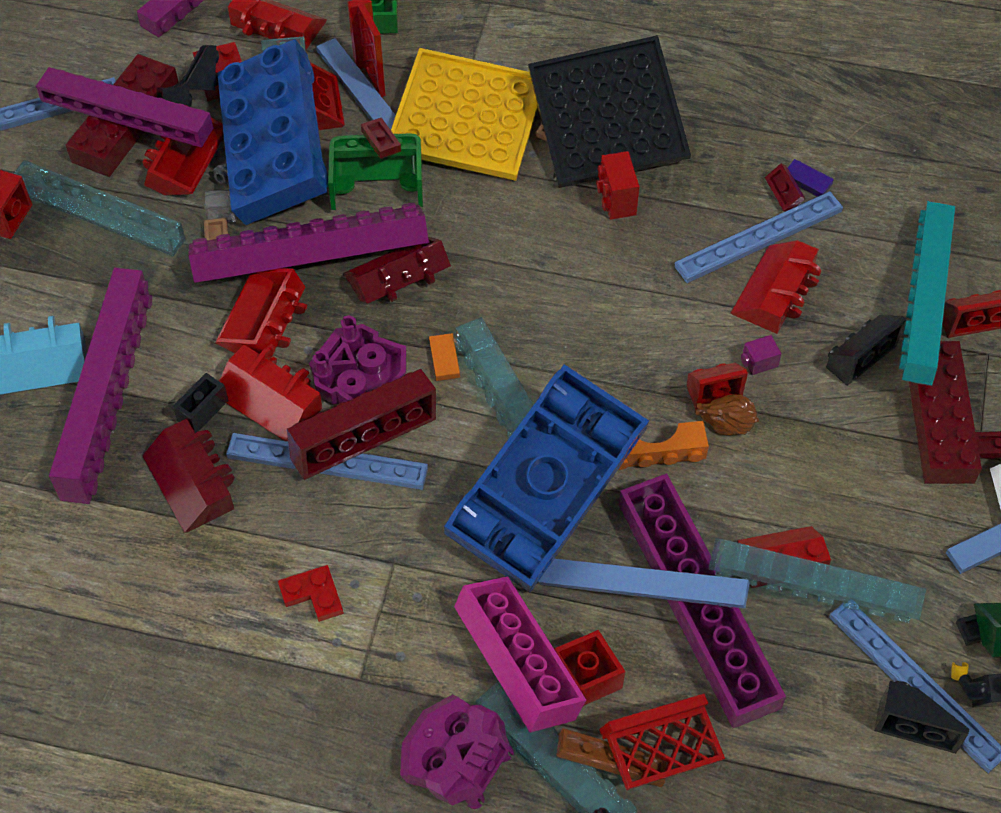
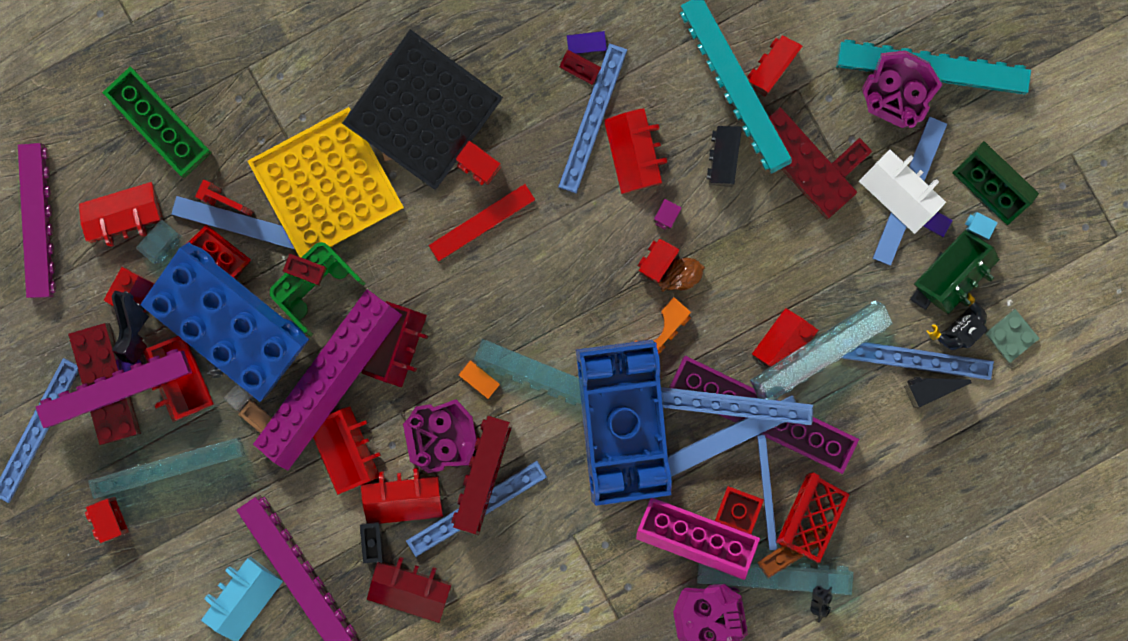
camera: 40 degrees left, 30 degrees up
red plate [278,565,344,622] -> none
none -> red tile [428,184,535,261]
none -> medium blue tile [661,387,813,425]
none -> medium blue tile [757,433,777,550]

